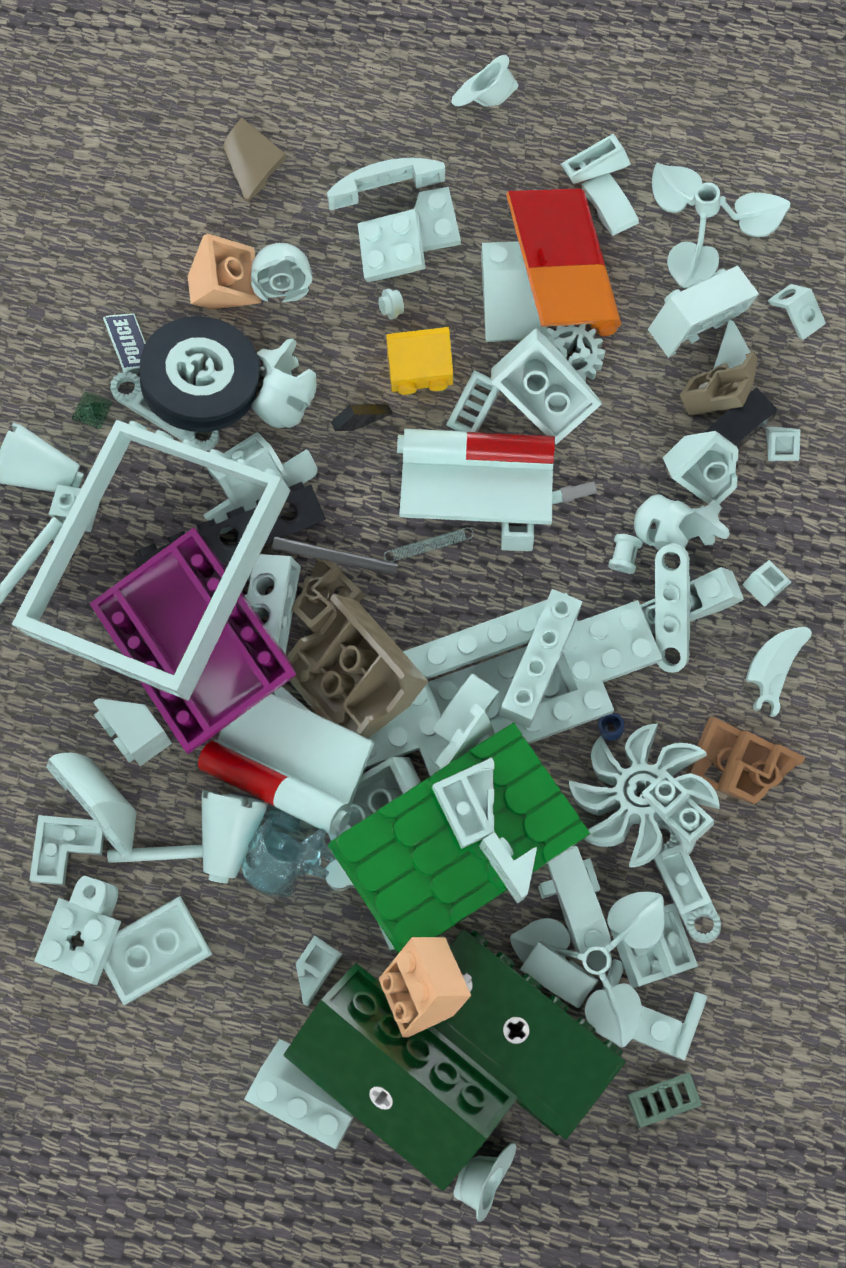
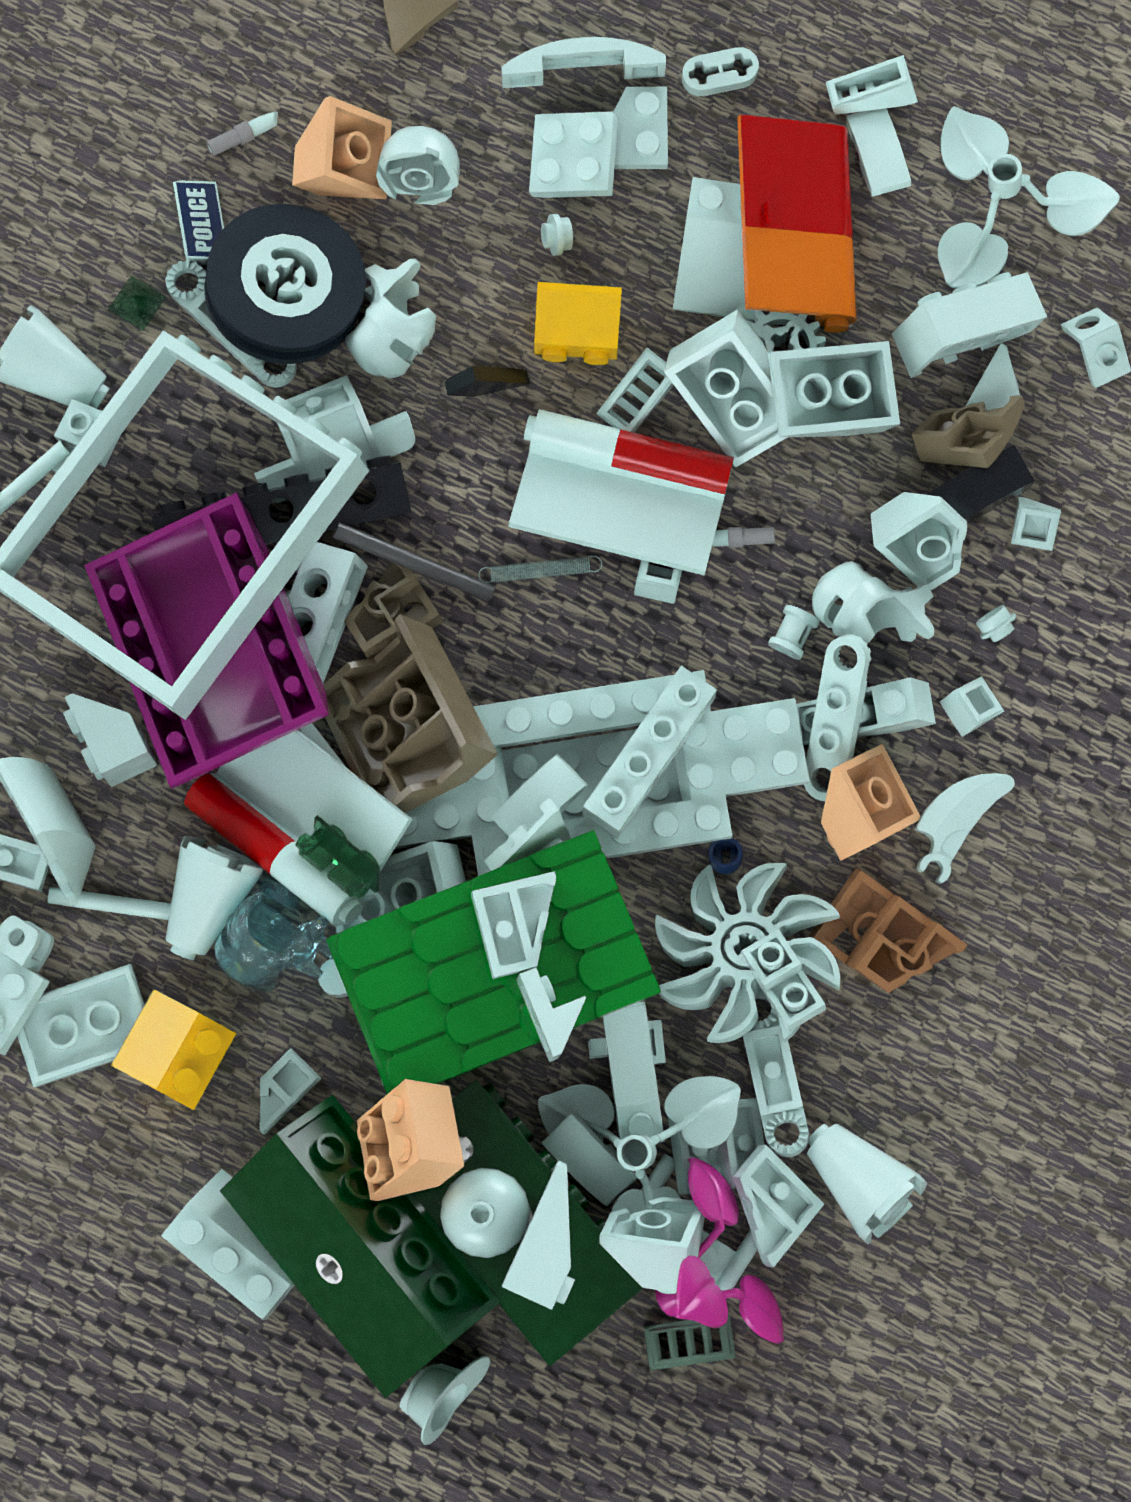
camera: 10 degrees right, 5 degrees up
none -> yellow slope [111,989,236,1110]
none -> light grey piece [206,111,278,156]
none -> clear green hinge [295,815,380,899]
none -> light aqua cylinder [440,1168,530,1258]
none -> light aqua slope [502,1161,575,1310]
none -> light aqua slope [599,1196,705,1294]
none -> dark pink plant [655,1157,784,1344]
none -> light aqua beam [682,47,759,96]
none -> light aqua wing [732,1145,824,1267]
none -> light aqua slope [768,341,900,437]
none -> light aqua cone [807,1124,927,1244]
none -> light nougat slope [821,744,921,861]
none -> light aqua plate [976,605,1016,642]

